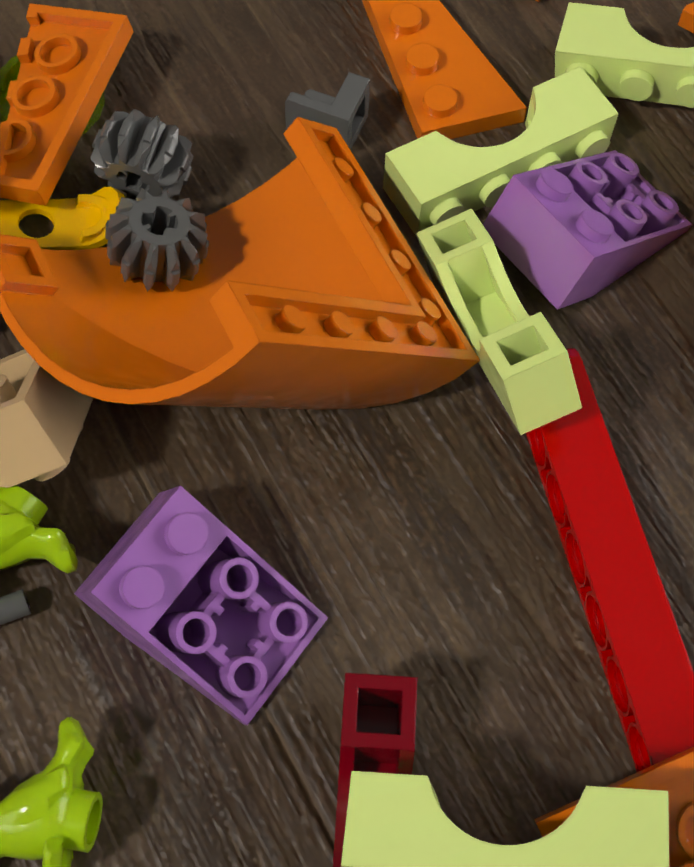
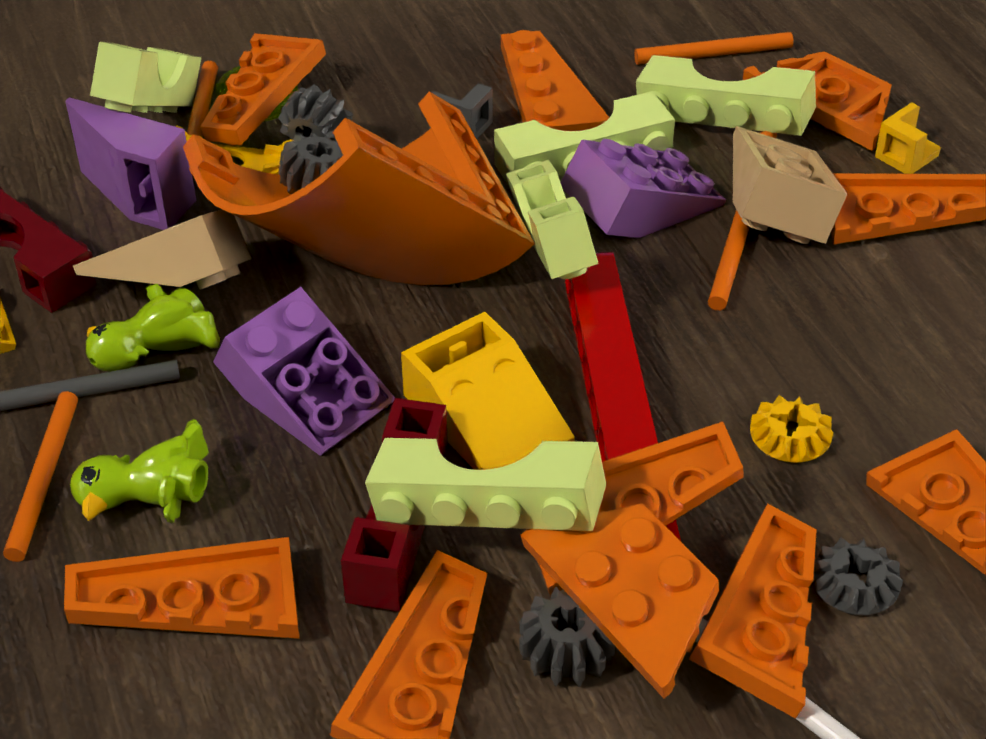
camera: 10 degrees right, 20 degrees down
none -> yellow slope [401,312,575,470]

